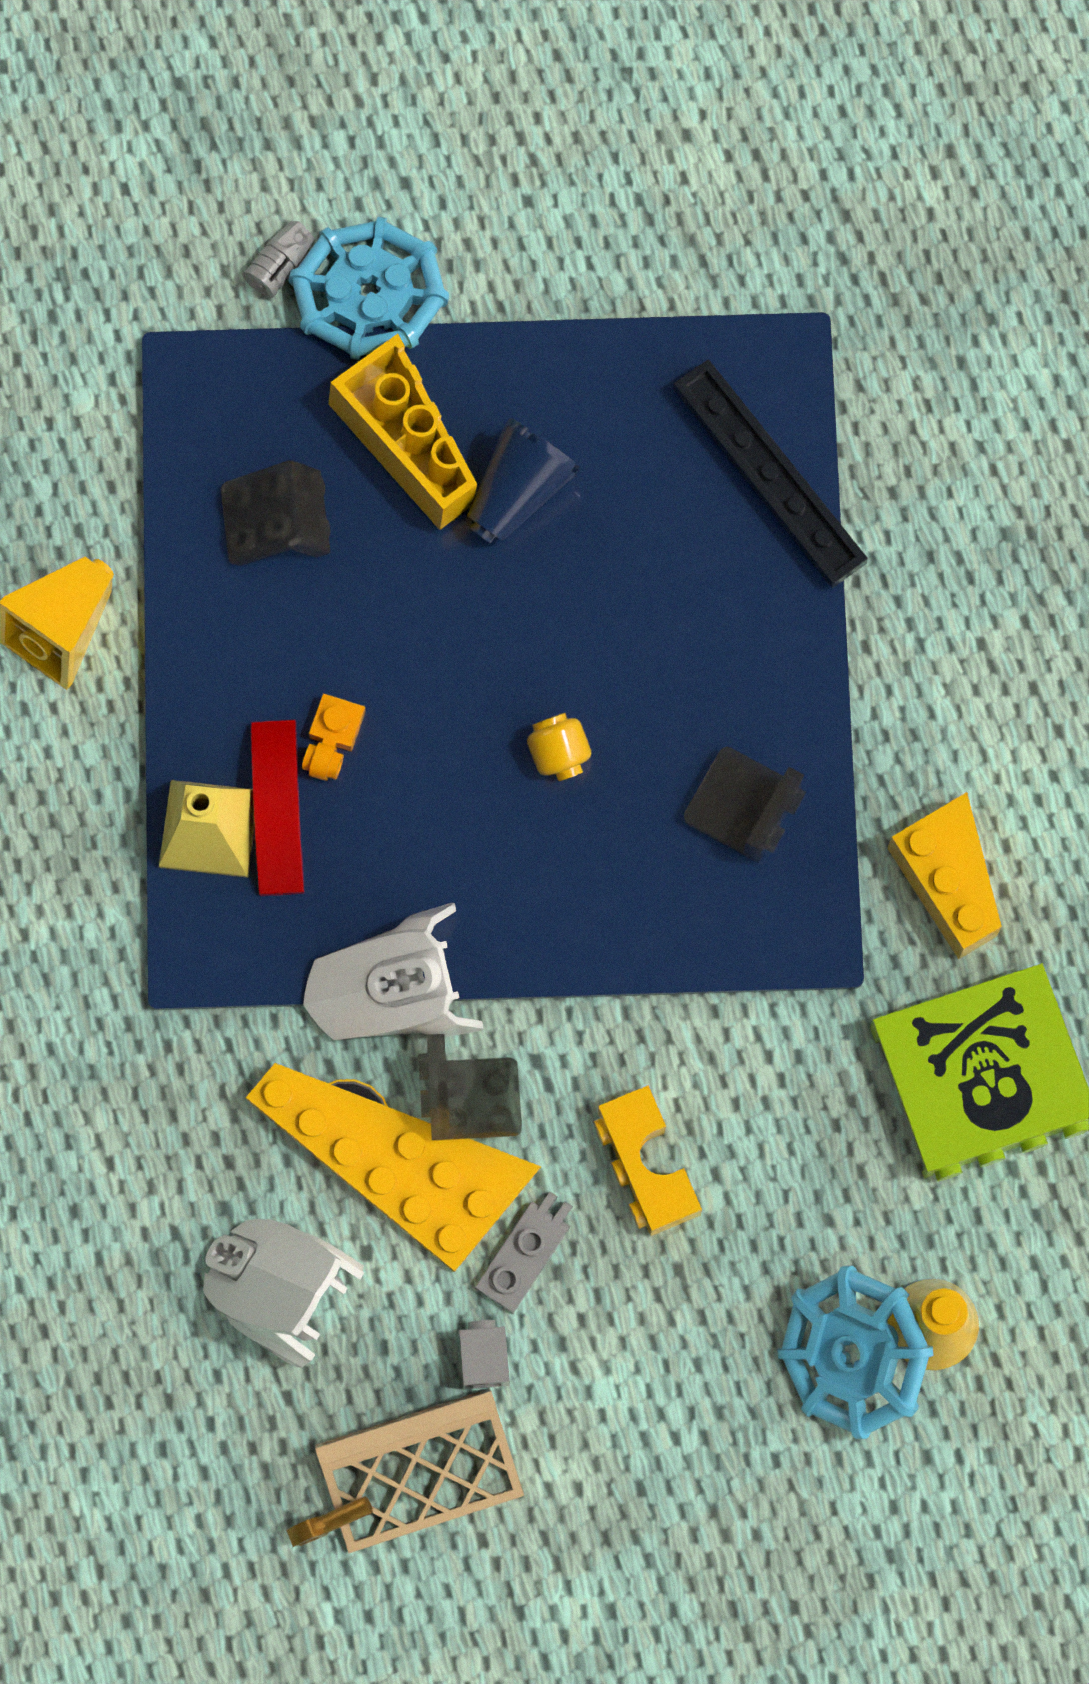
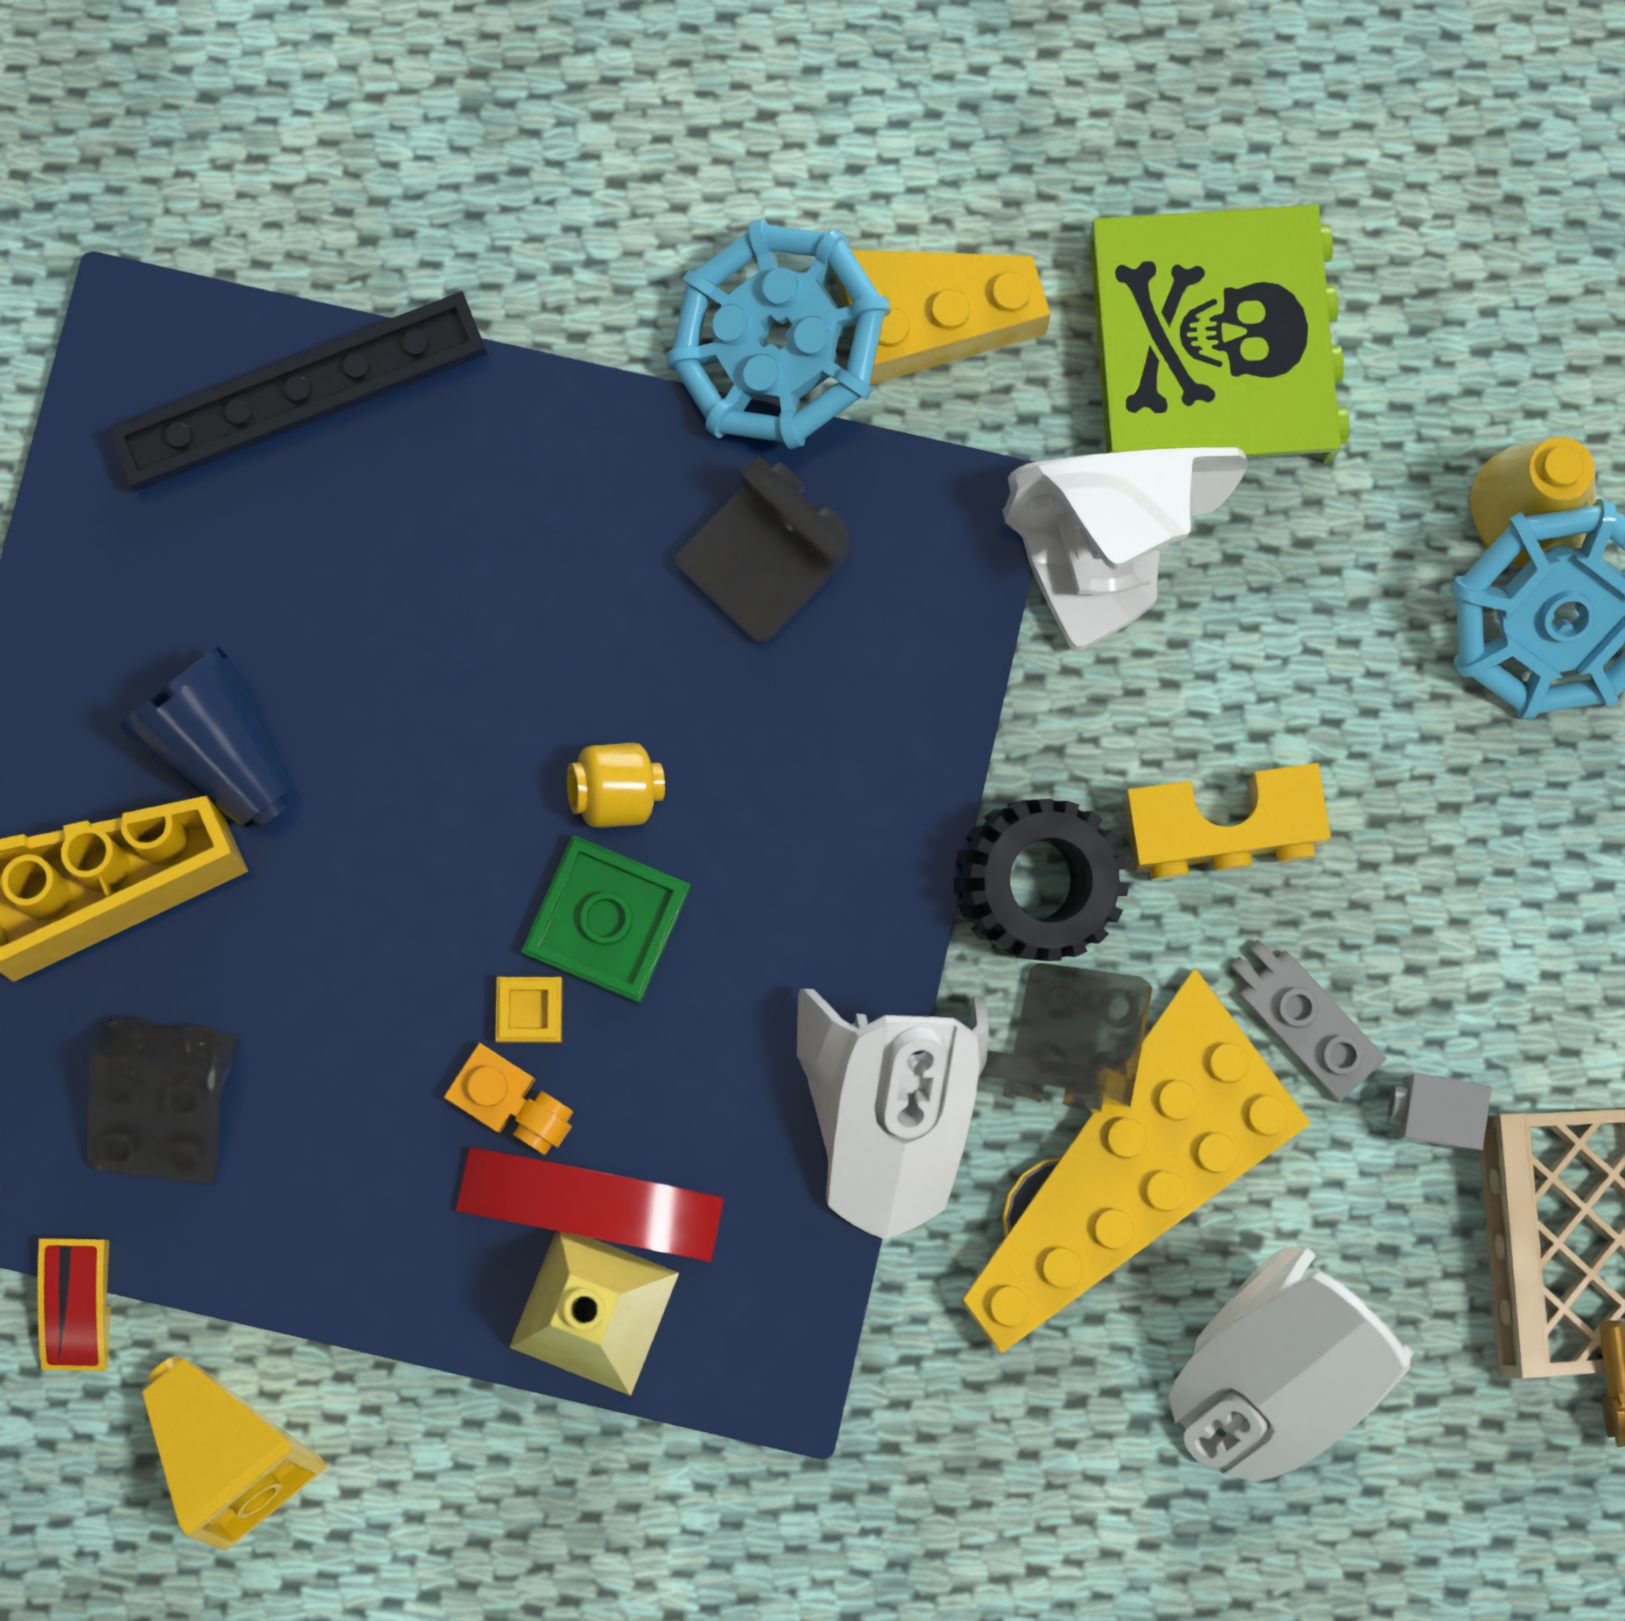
camera: 75 degrees left, 5 degrees up
none -> slope [38,1238,111,1371]
none -> yellow tile [496,977,563,1043]
none -> green tile [521,835,691,1004]
none -> medium azure plate [665,219,891,449]
none -> black tyre [954,799,1129,961]
none -> white piece [1002,448,1248,651]

